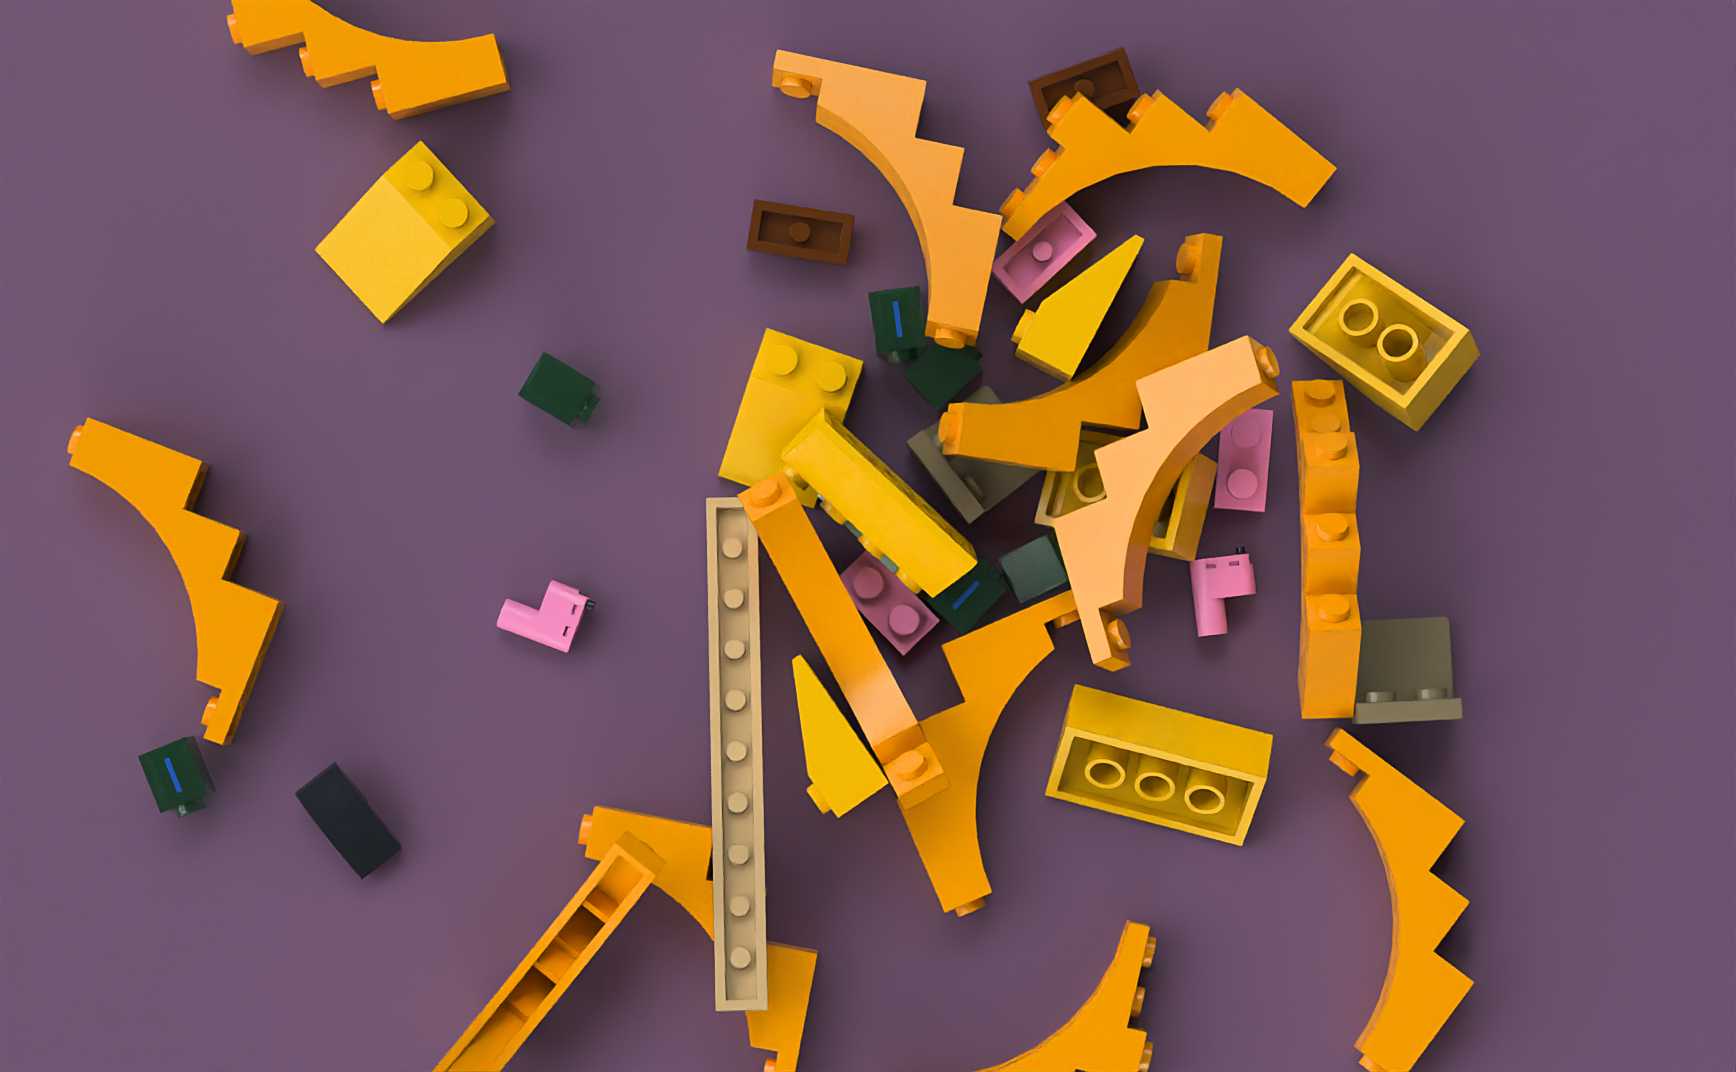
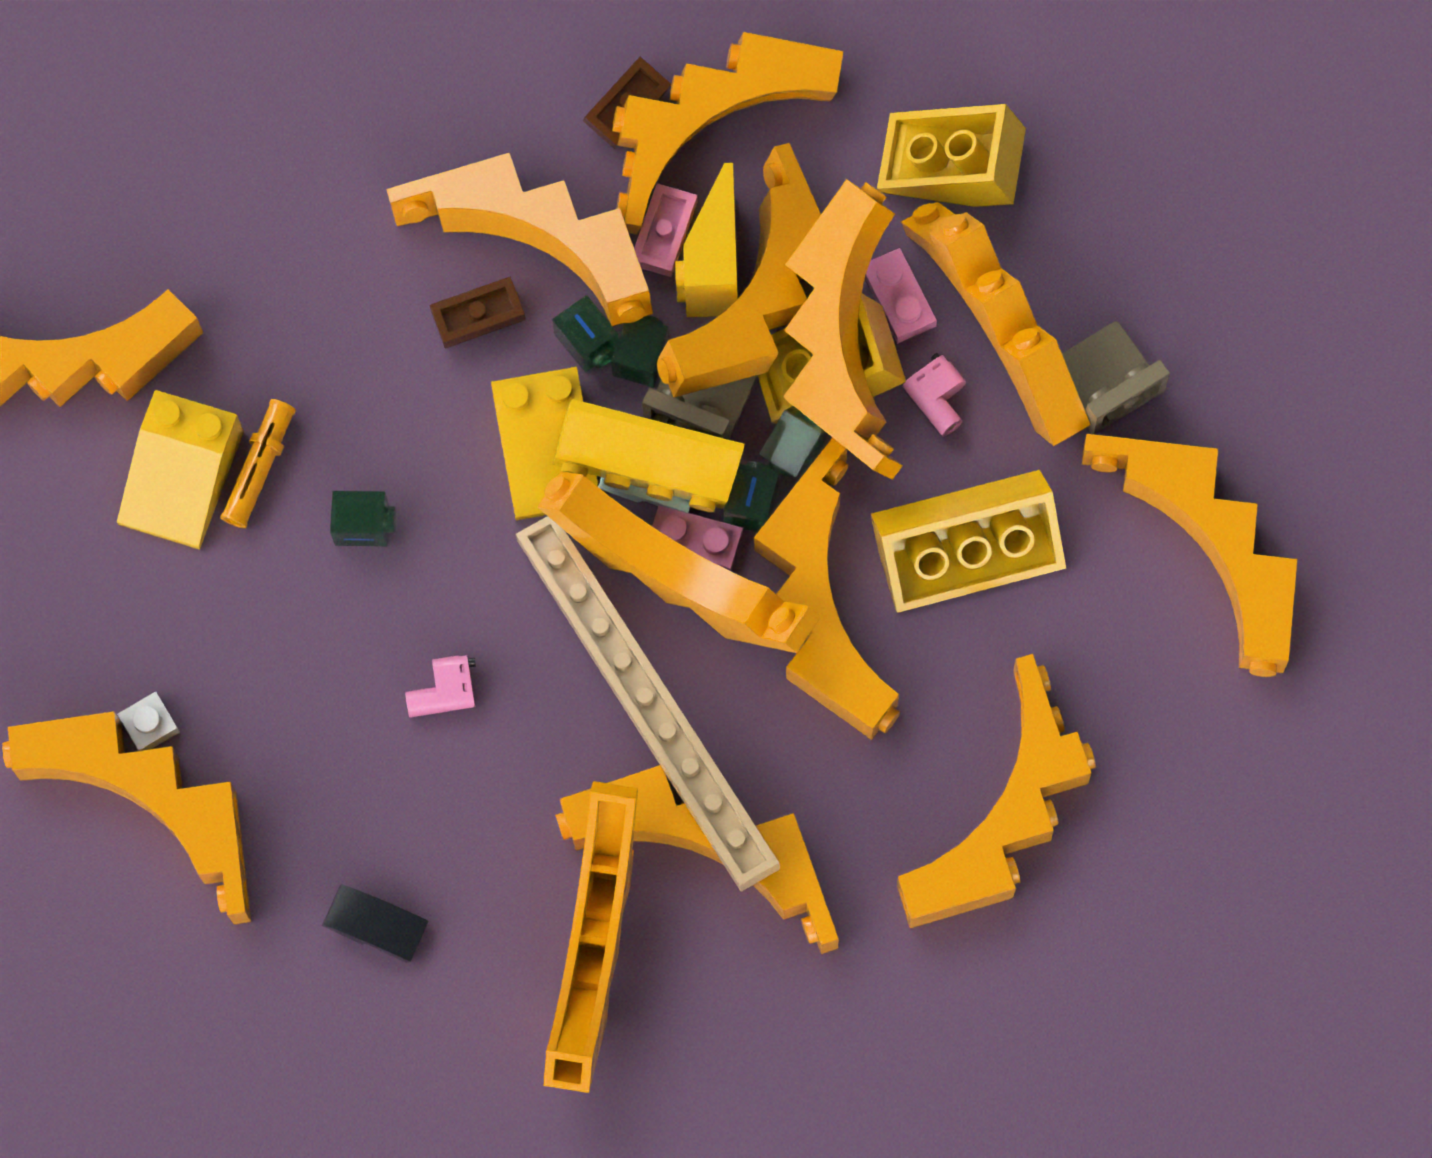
camera: 30 degrees left, 15 degrees down
clear green brick [138,736,217,818] -> none
yellow slope [792,654,889,818] -> none
none -> white plate [117,691,180,751]
none -> light orange pin [220,399,296,529]

